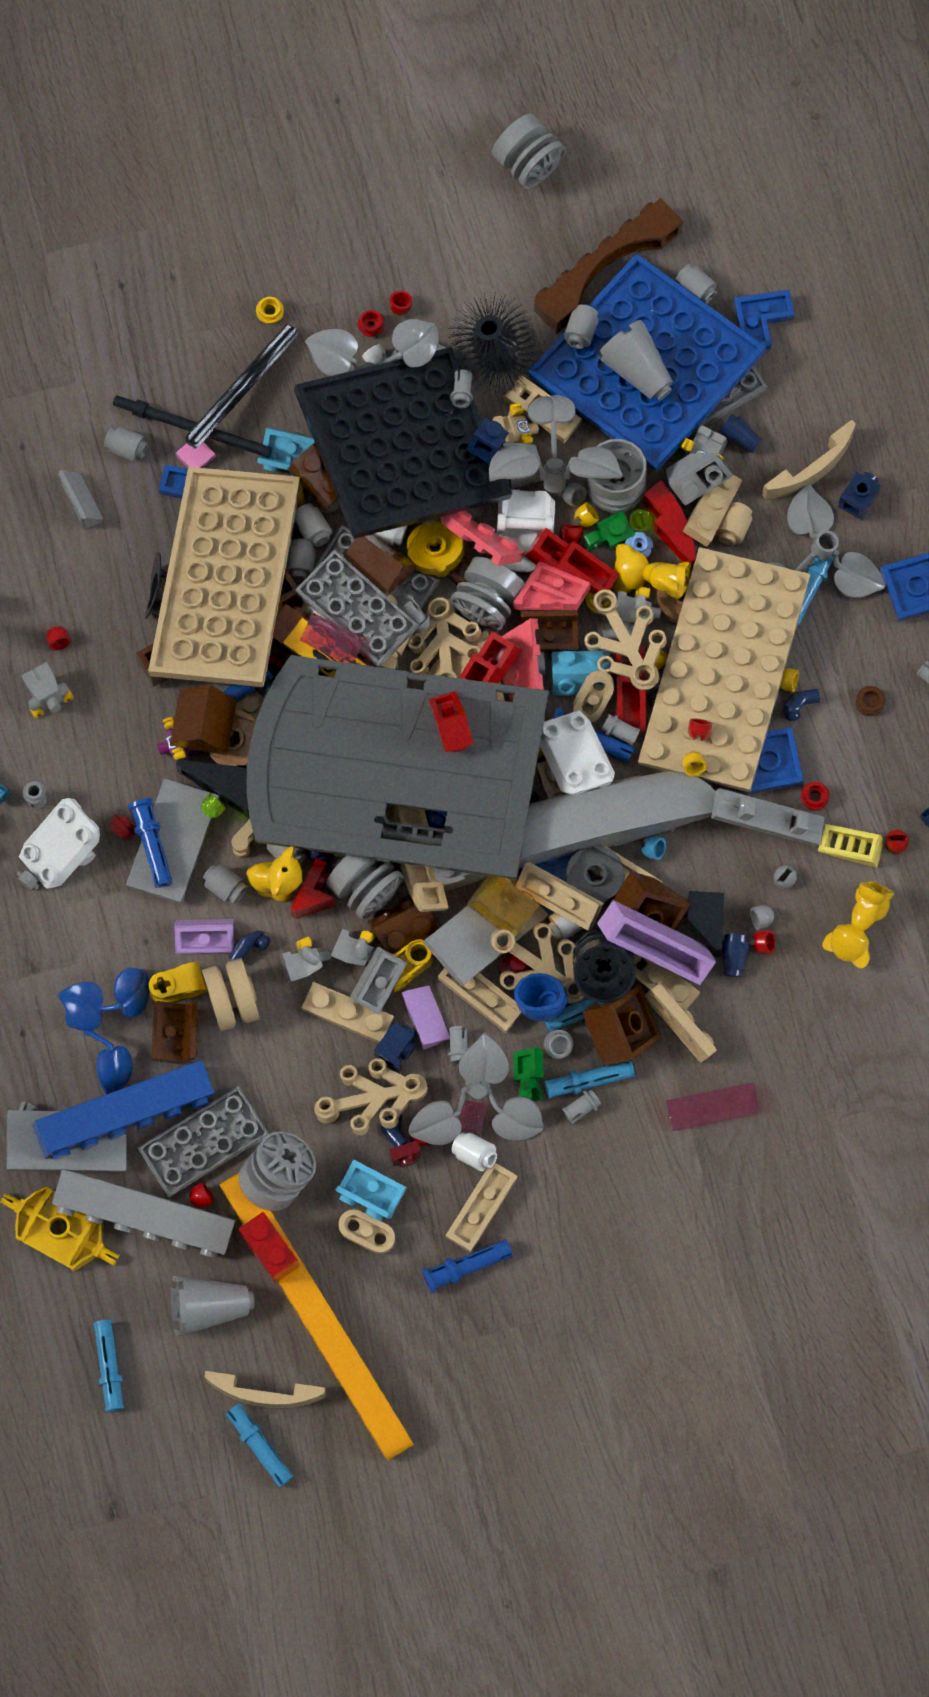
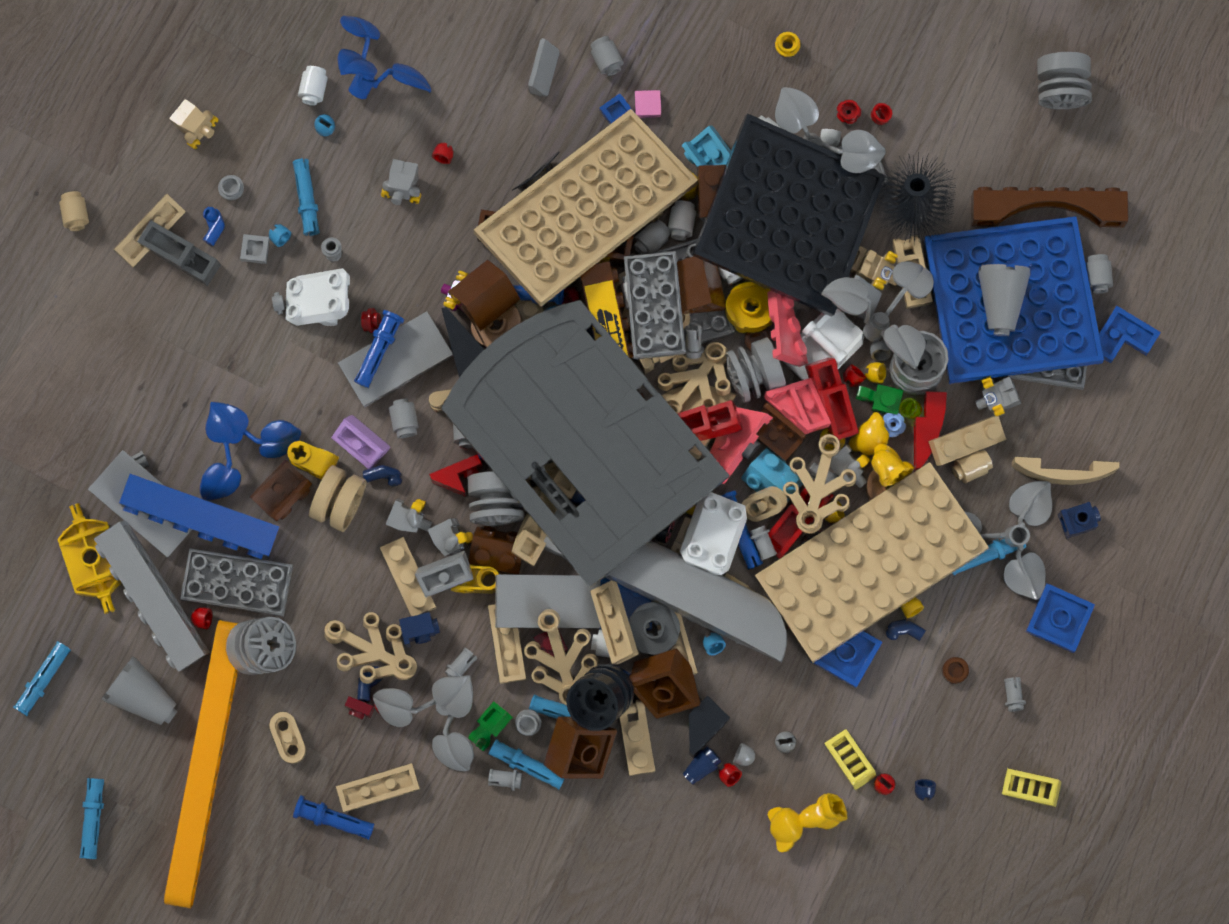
camera: 40 degrees right, 5 degrees up
black bar [113,395,272,458] -> none
black axle [185,324,298,449] -> none
clear neon green hinge [201,793,227,818] -> none
tan slope [205,1371,326,1408] -> none
red brick [239,1212,299,1283] -> none
yellow animal [246,846,302,902] -> none
clear pink plate [300,613,365,664] -> none
medium azure bracket [335,1159,407,1221] -> none
lavender slope [402,986,450,1050] -> none
red slope [428,691,474,752] -> none
light grey pin [450,370,473,408] -> none
white brick [452,1132,497,1171] -> none
clear pink plate [456,1099,487,1135] -> none
dark blue brick [466,418,509,464] -> none
clear yellow brick [466,876,540,937] -> none
blue hat [514,973,568,1021] -> none
light grey brick [564,305,599,349] -> none
lavender brick [597,900,716,985] -> none
tan plate [645,982,717,1063] -> none
light grey slope [666,453,733,506] -> none
clear pink plate [666,1083,760,1131] -> none
yellow hinge [682,751,707,777] -> none
red hinge [688,718,712,741] -> none
light grey hinge [711,788,825,847] -> none
dark blue cone [719,414,762,453] -> none
red plate [800,782,830,811] -> none

